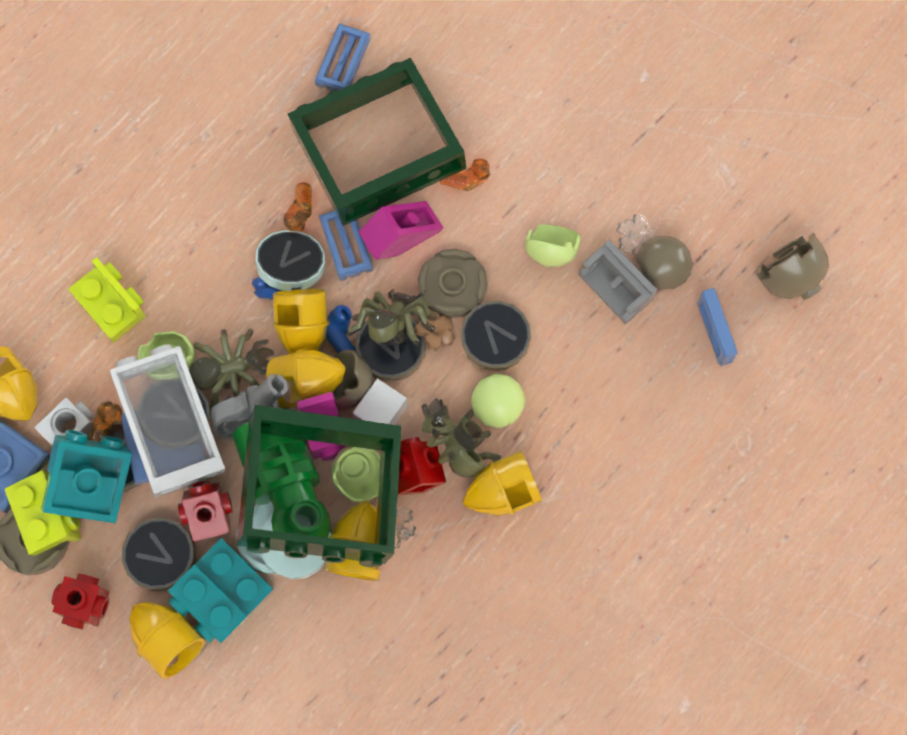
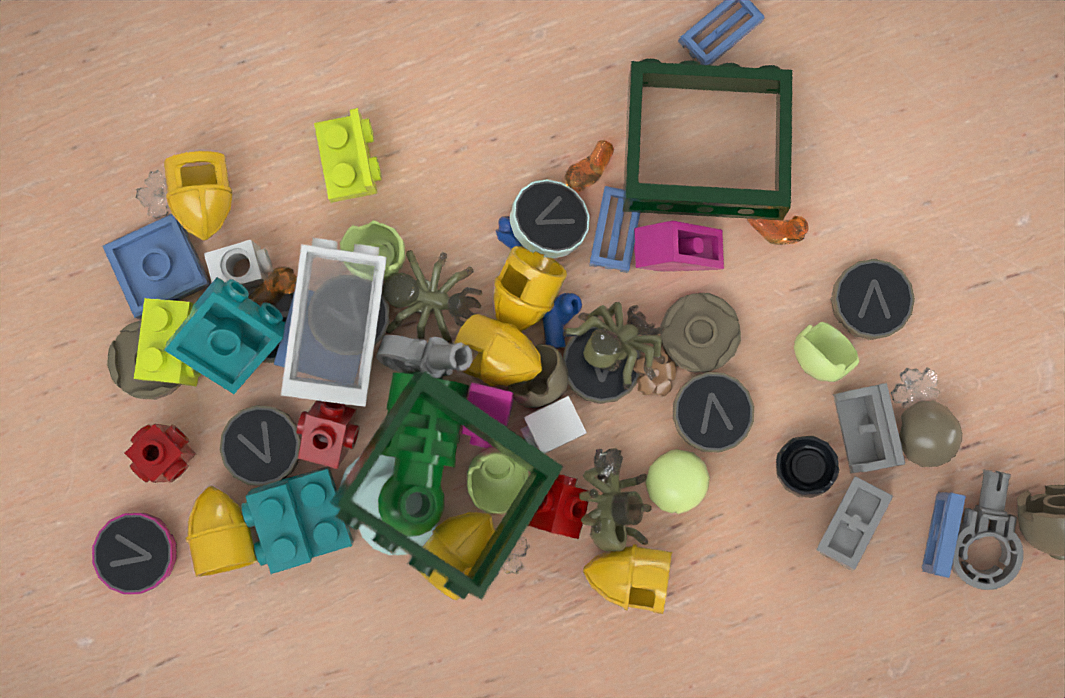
camera: 30 degrees right, 10 degrees up
none -> black tile [92,513,177,595]
none -> black hair [776,436,839,498]
none -> light grey hinge [816,476,893,571]
none -> black tile [831,259,915,340]
none -> light grey pin [951,469,1024,590]

